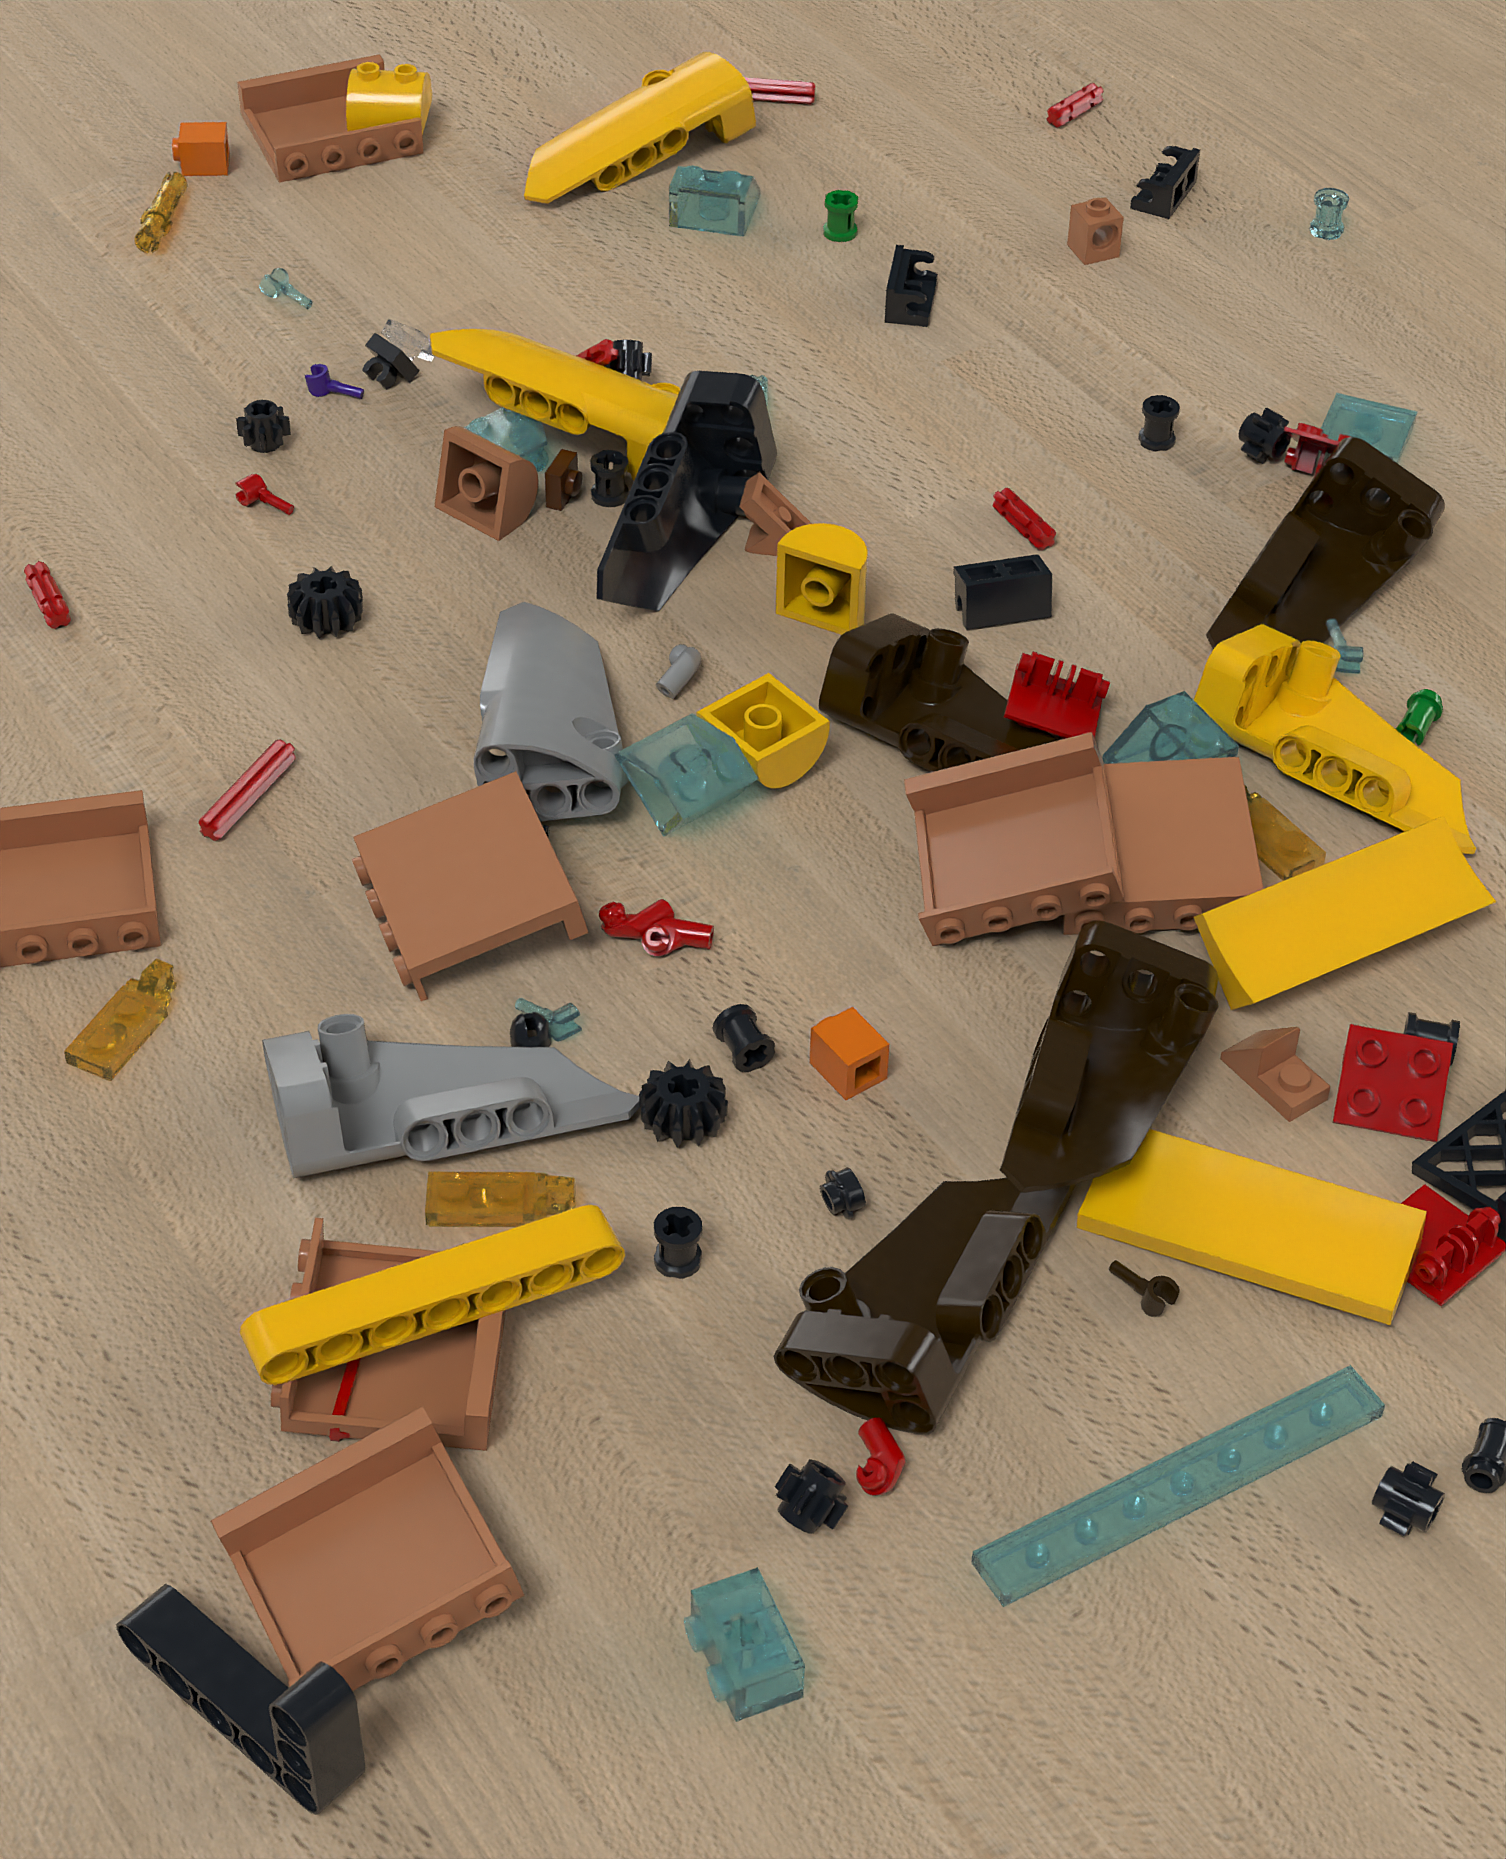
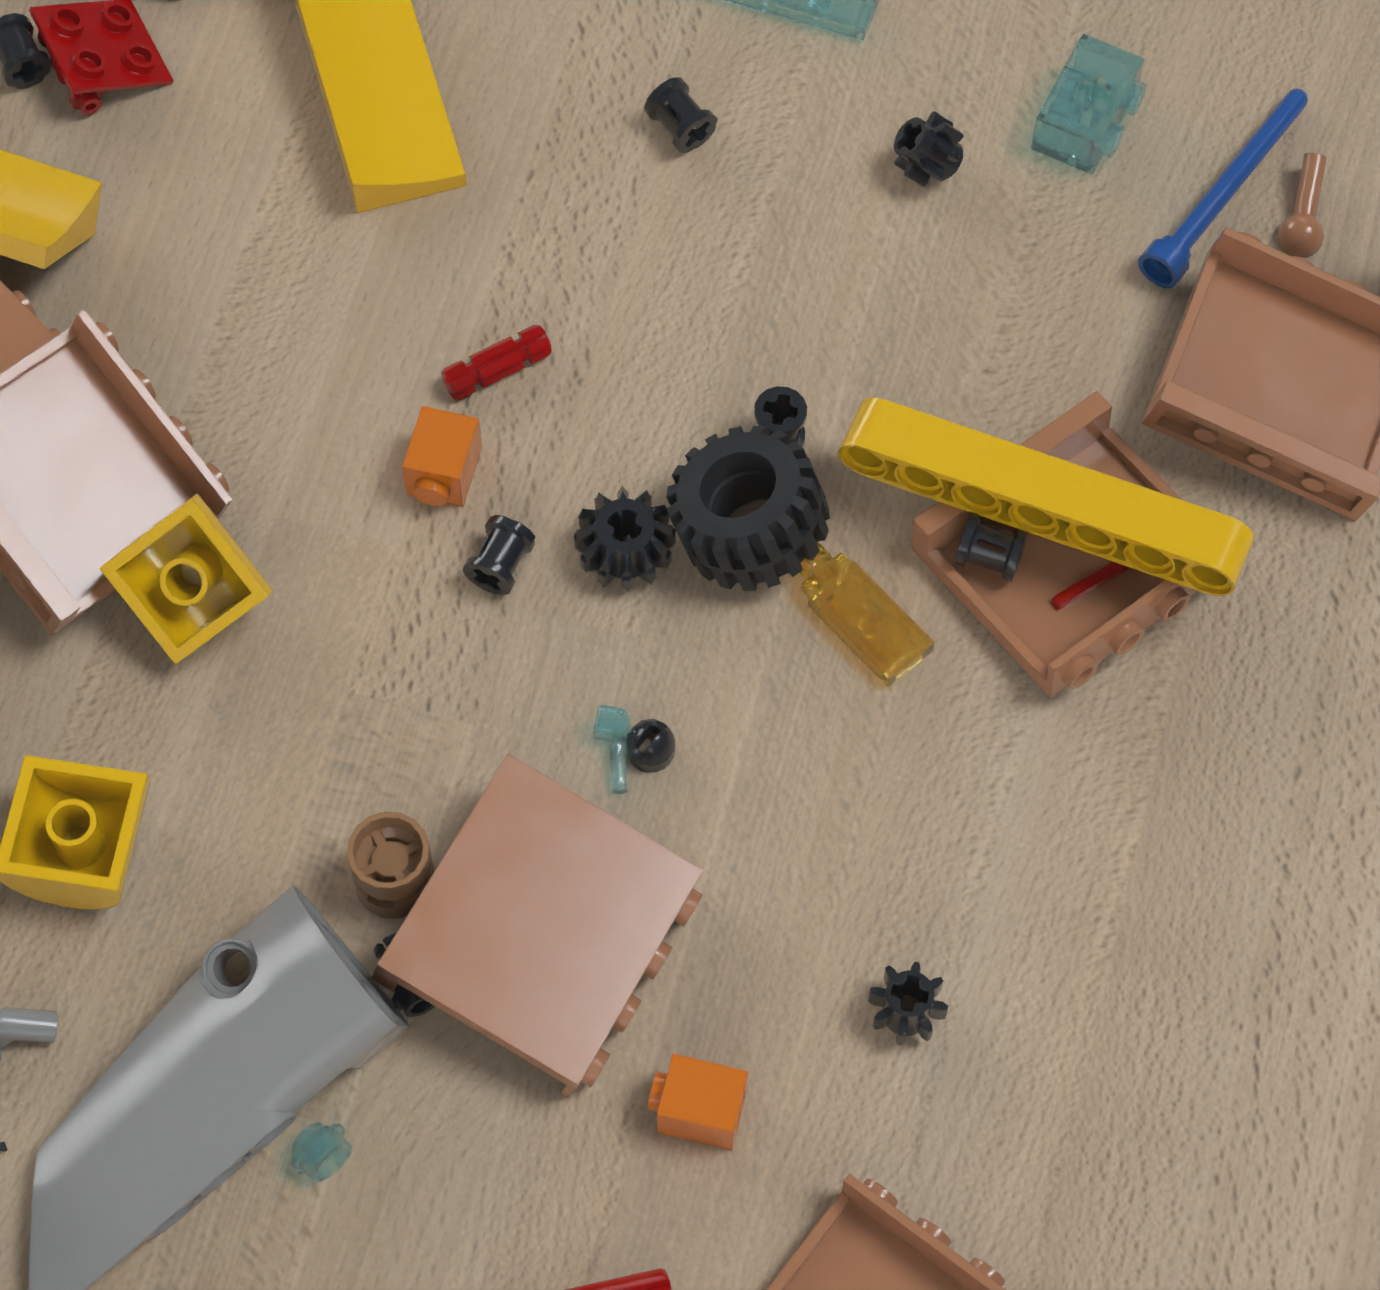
camera: 130 degrees left, 20 degrees up
clear yellow hinge [64,959,177,1081] -> none
light grey panel [262,1014,640,1178] -> none
red arm [599,899,674,939] -> none
clear light blue slope [614,713,758,837] -> none
red arm [642,917,714,956] -> none
dark brown panel [774,1177,1077,1435] -> none
black plate [820,1167,866,1219] -> none
red arm [856,1417,906,1496] -> none
dark brown panel [1000,921,1219,1193] -> none
dark brown hand [1109,1260,1179,1317] -> none
nougat slope [1220,1027,1331,1122] -> none
none -> yellow brick [99,493,274,665]
none -> clear light blue plate [291,1122,352,1183]
none -> medium nougat wheel [347,811,435,919]
none -> red axle [441,325,552,399]
none -> black bush [644,77,718,153]
none -> orange brick [648,1053,748,1150]
none -> black tyre [666,426,830,591]
none -> black gear [868,961,949,1046]
none -> blue piece [1138,89,1308,289]
none -> nougat bar [1277,152,1327,258]

